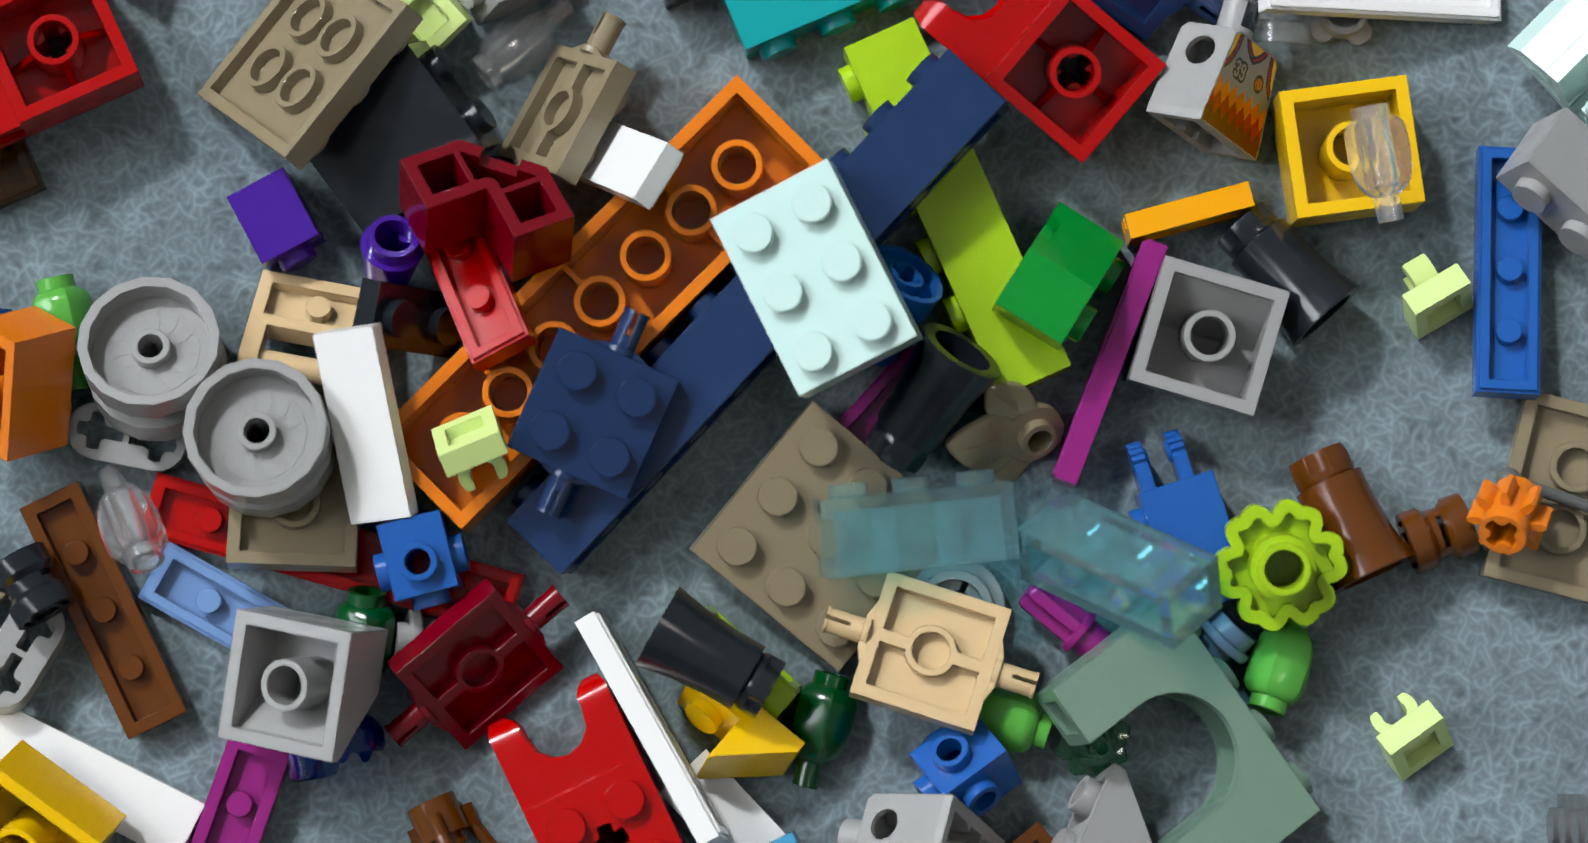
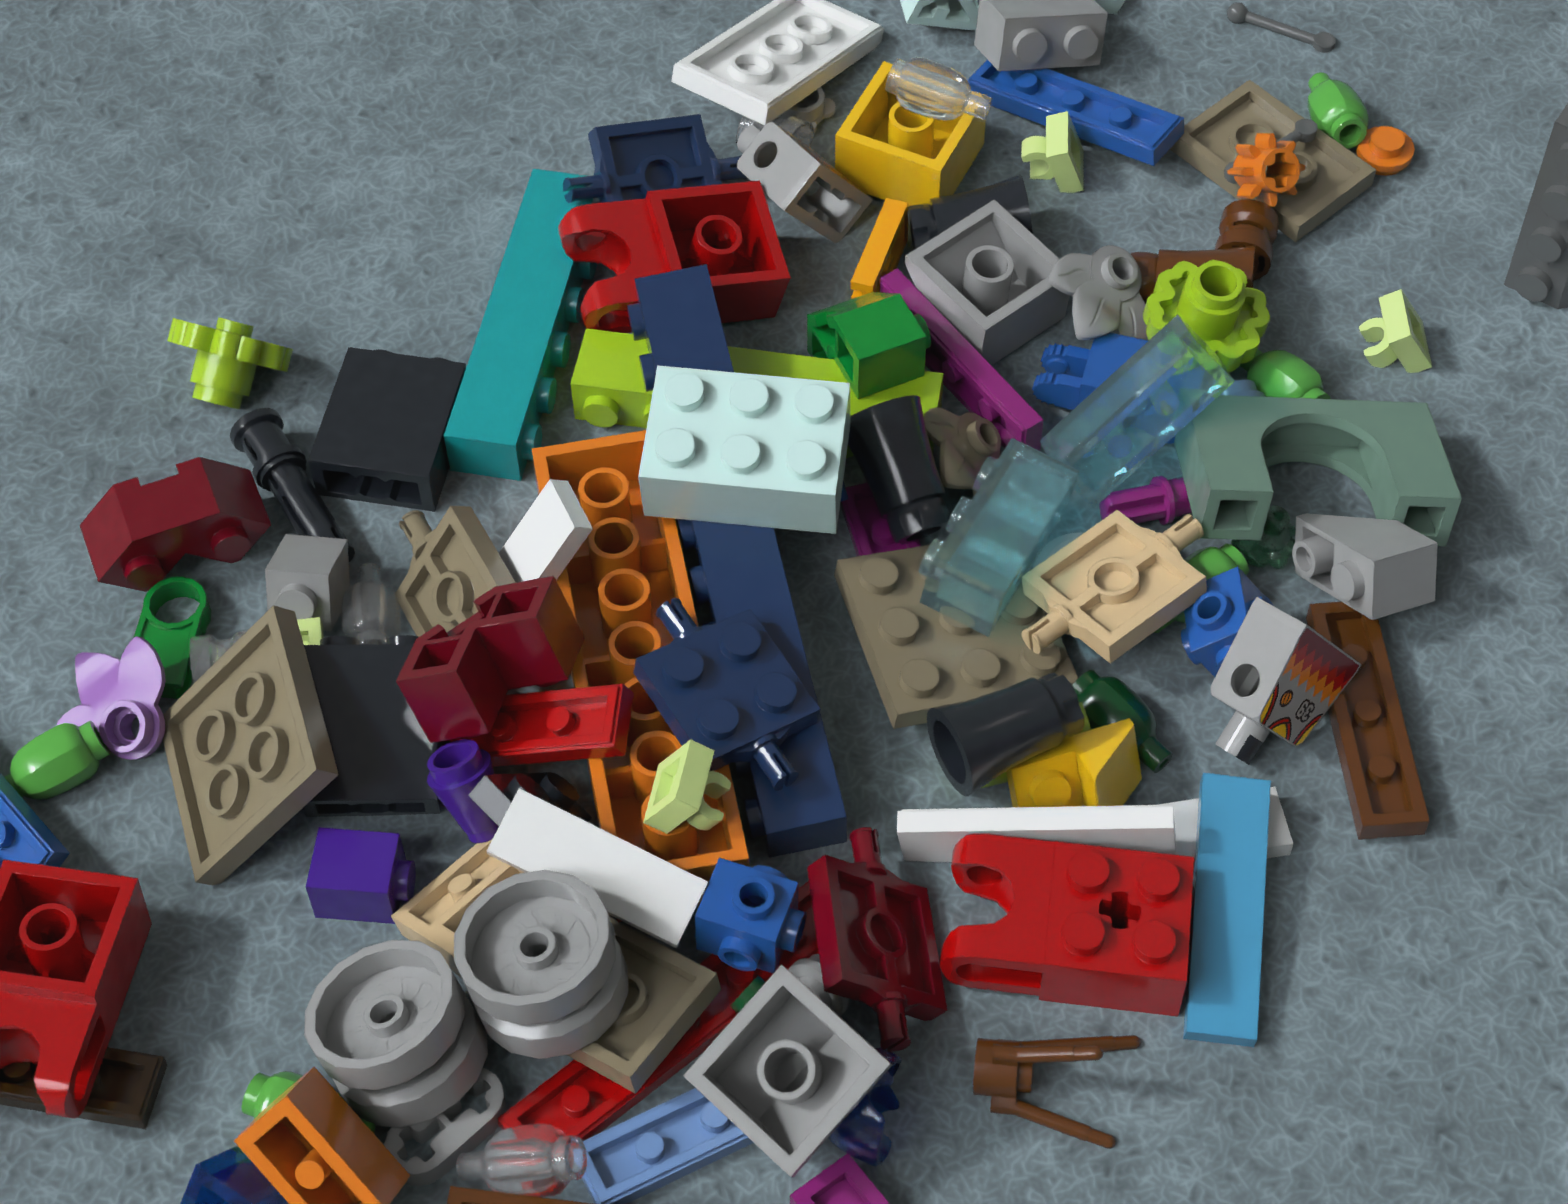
camera: 60 degrees left, 30 degrees down
none -> light grey plate [1048,245,1147,340]

